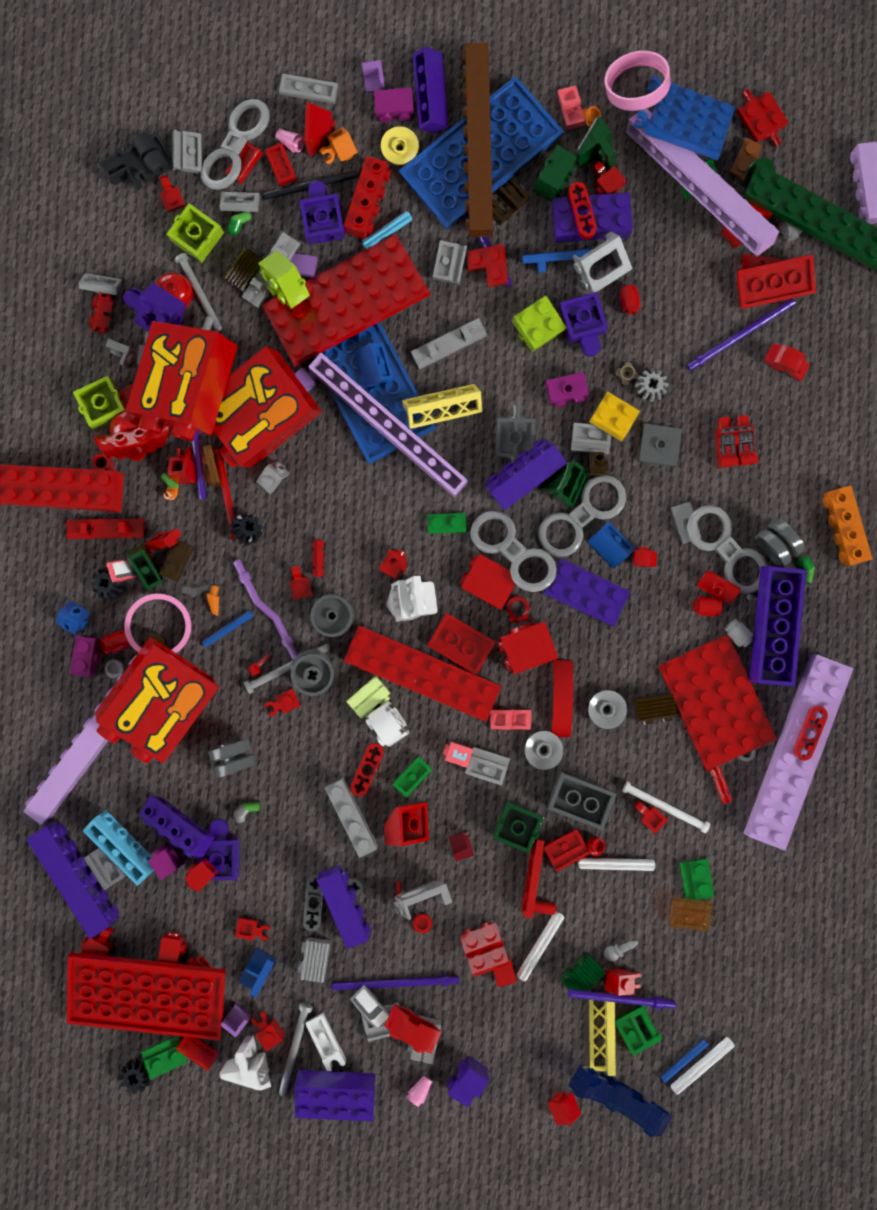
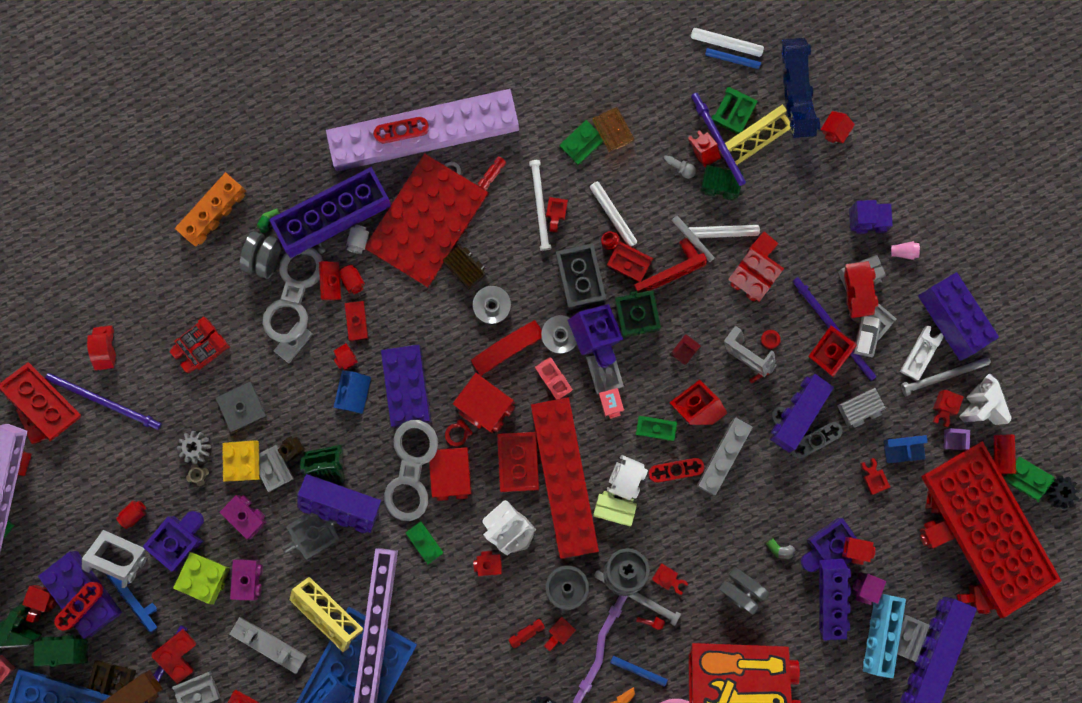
camera: 120 degrees left, 5 degrees down
light grey bar [538,474,626,557] -> none
none -> magenta brick [230,559,263,600]
none -> red plate [345,301,369,341]
none -> dark purple brick [567,304,623,368]
none -> light grey bar [672,215,715,262]
none -> red slope [808,326,857,377]

